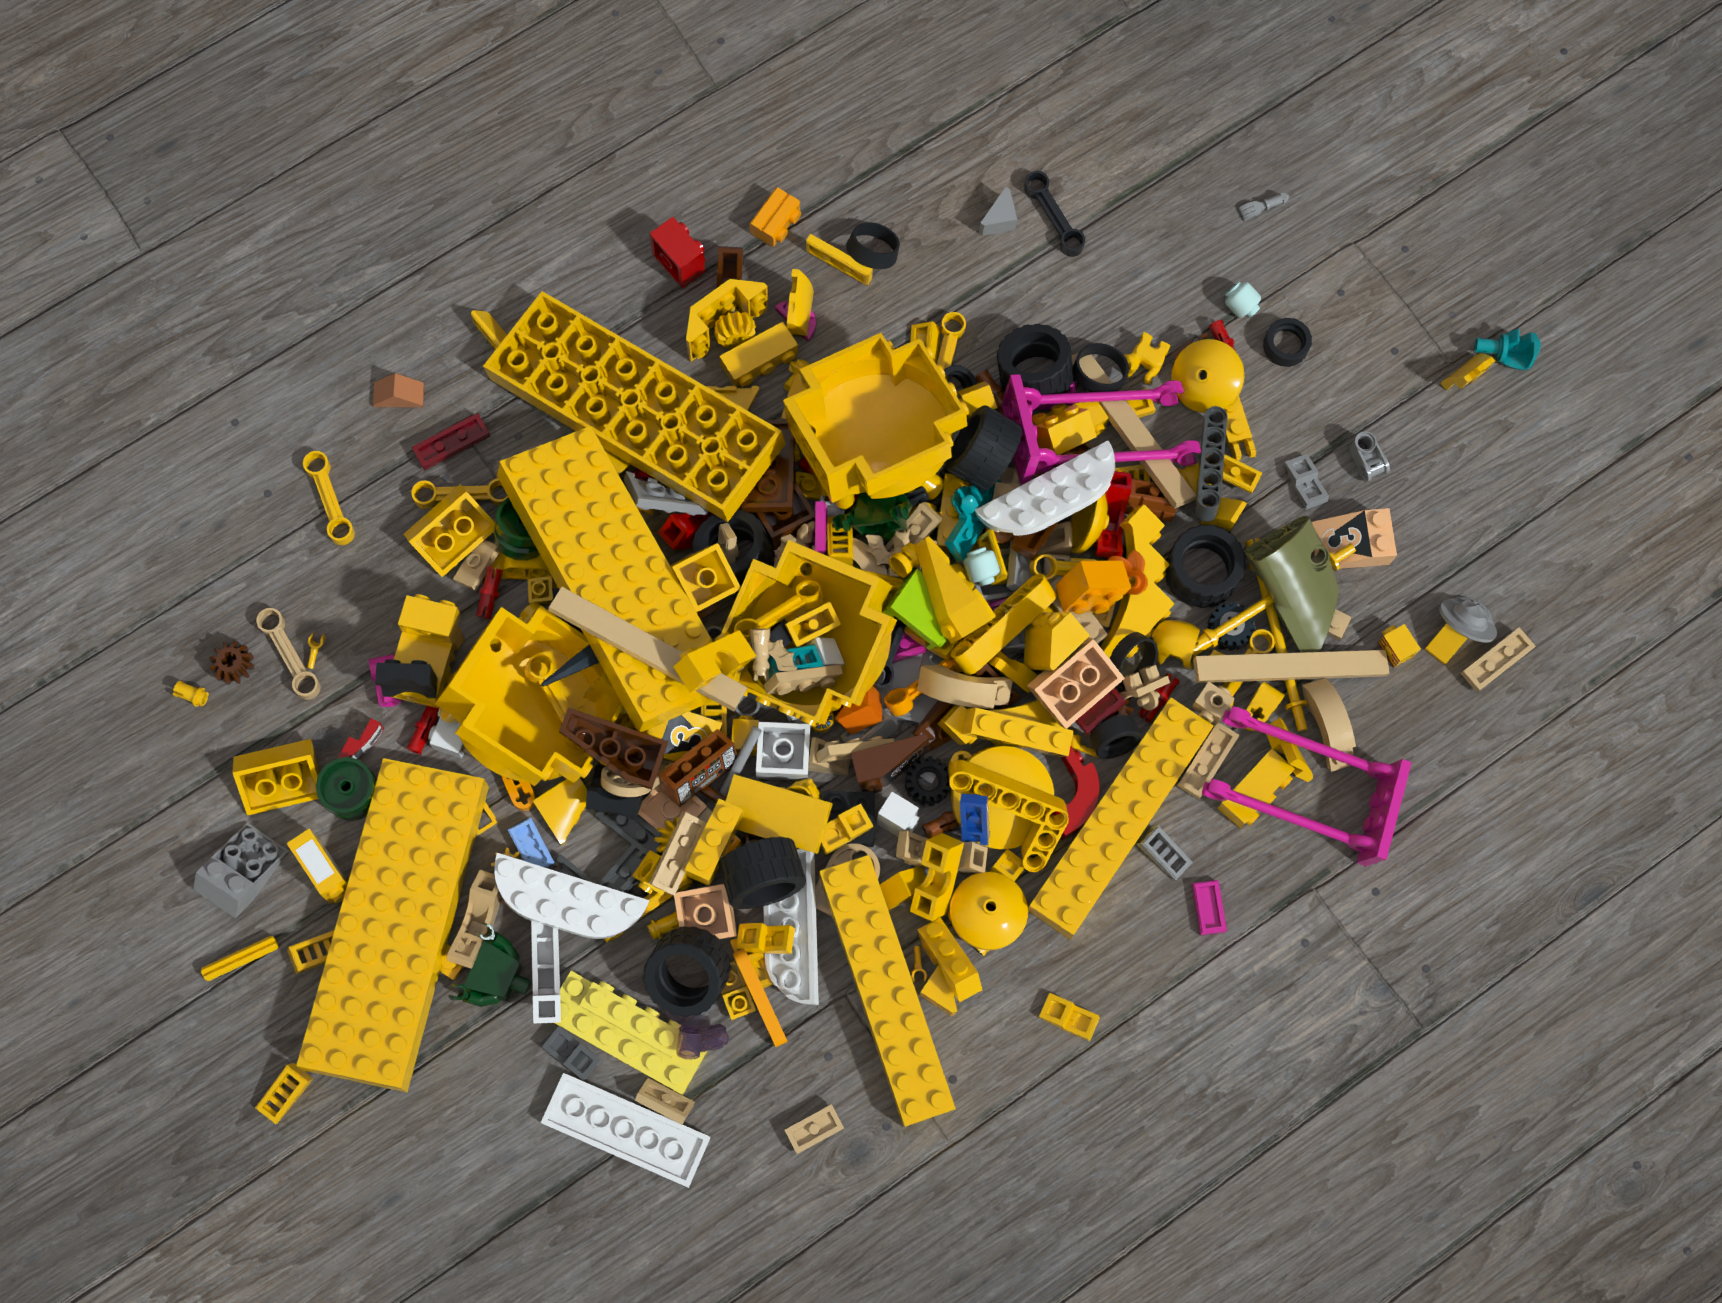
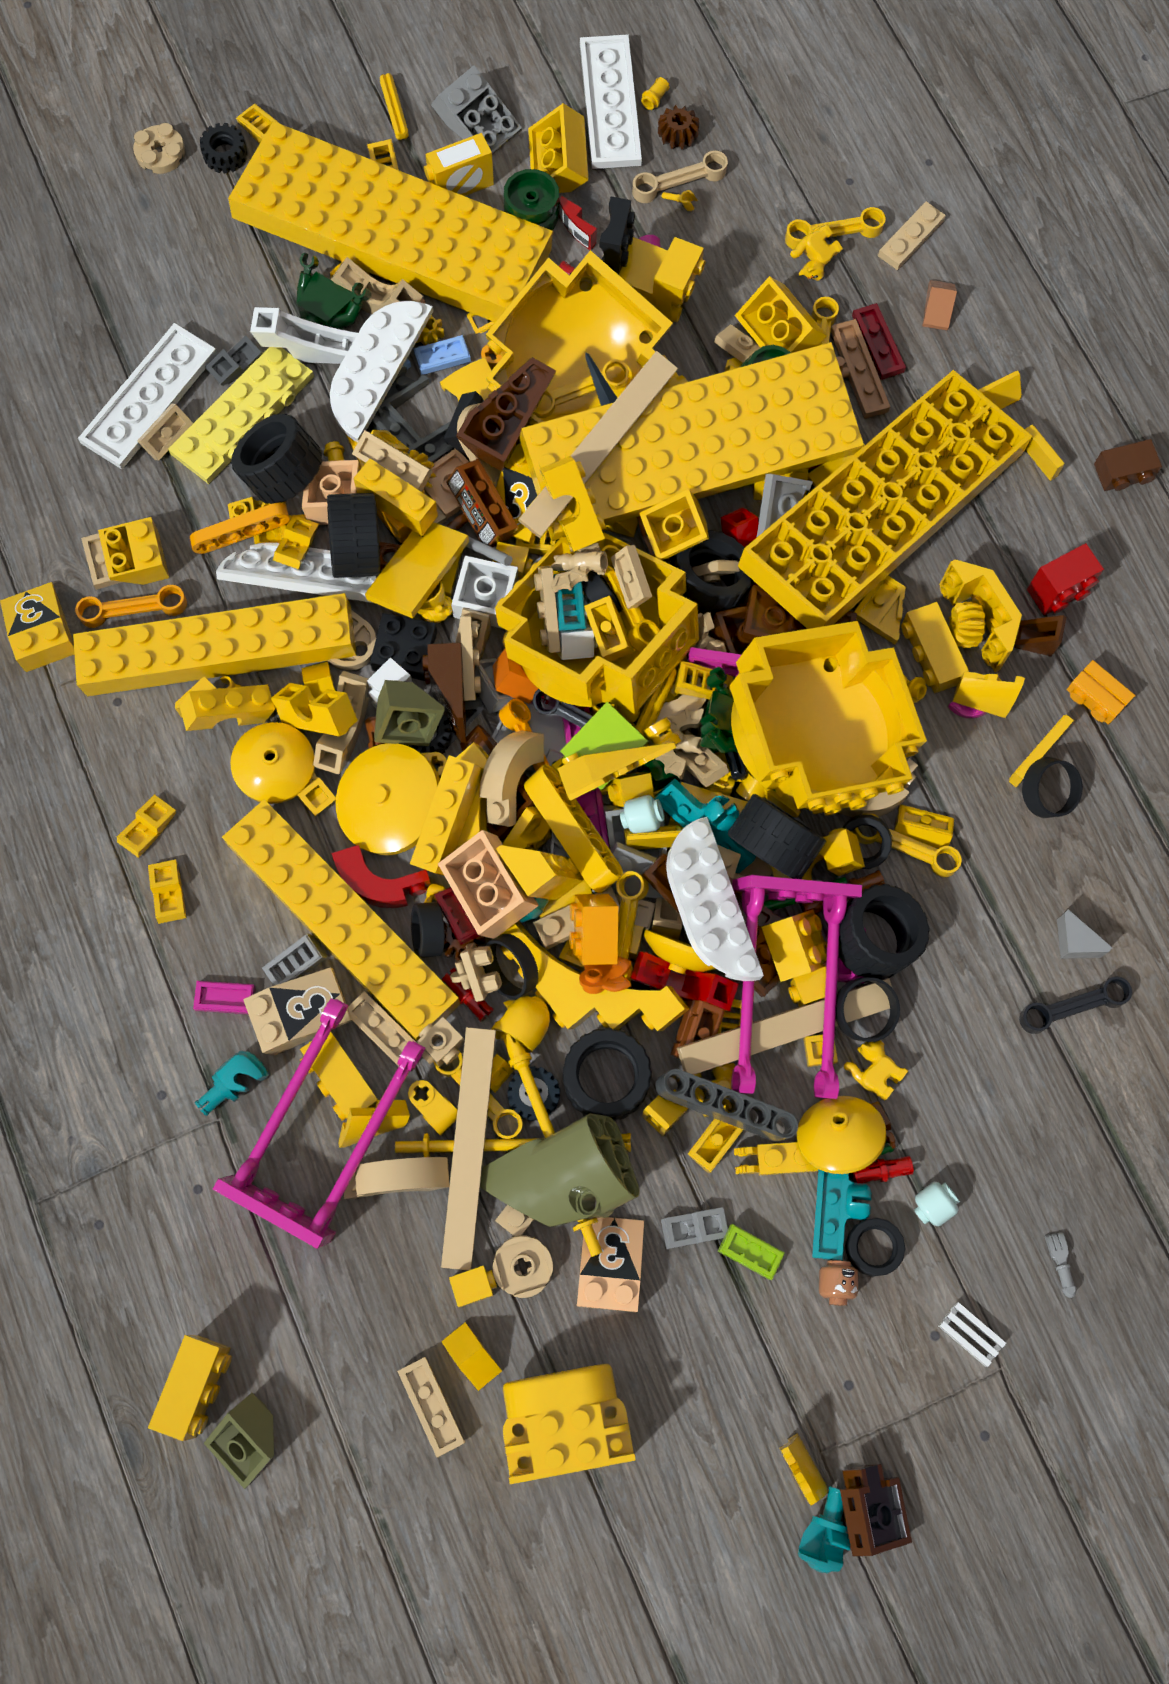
camera: 105 degrees right, 0 degrees up
red pin [475,567,503,620] -> none
clear purple piece [676,1024,729,1059] -> none
yellow slope [820,804,873,855] -> none
yellow beam [948,760,1069,872] -> none
blue plate [960,794,990,846] -> none
light grey piece [1349,431,1390,482] -> none
light grey hat [1439,597,1497,643] -> none
none -> yellow slope [0,582,75,672]
none -> light orange piece [75,585,187,628]
none -> yellow slope [98,517,169,585]
none -> tan plate [133,123,185,174]
none -> yellow slope [148,859,187,924]
none -> yellow brick [148,1335,232,1441]
none -> teal piece [194,1051,269,1116]
none -> black tyre [200,123,248,173]
none -> olive slope [204,1393,274,1489]
none -> tan slope [243,967,353,1055]
none -> olive slope [374,680,444,746]
none -> tan plate [493,1235,553,1298]
none -> yellow brick [503,1364,636,1484]
none -> white plate [580,35,642,169]
none -> tan plate [611,545,652,609]
none -> lime plate [718,1224,785,1280]
none -> yellow animal [790,225,843,281]
none -> teal plate [812,1170,872,1261]
none -> nougat head [819,1261,858,1306]
none -> medium nougat plate [830,319,890,419]
none -> piece [840,1464,912,1556]
none -> tan plate [878,201,946,270]
none -> white tile [938,1302,1006,1367]
none -> yellow tile [1025,424,1064,481]
none -> reddish brown brick [1094,439,1162,491]

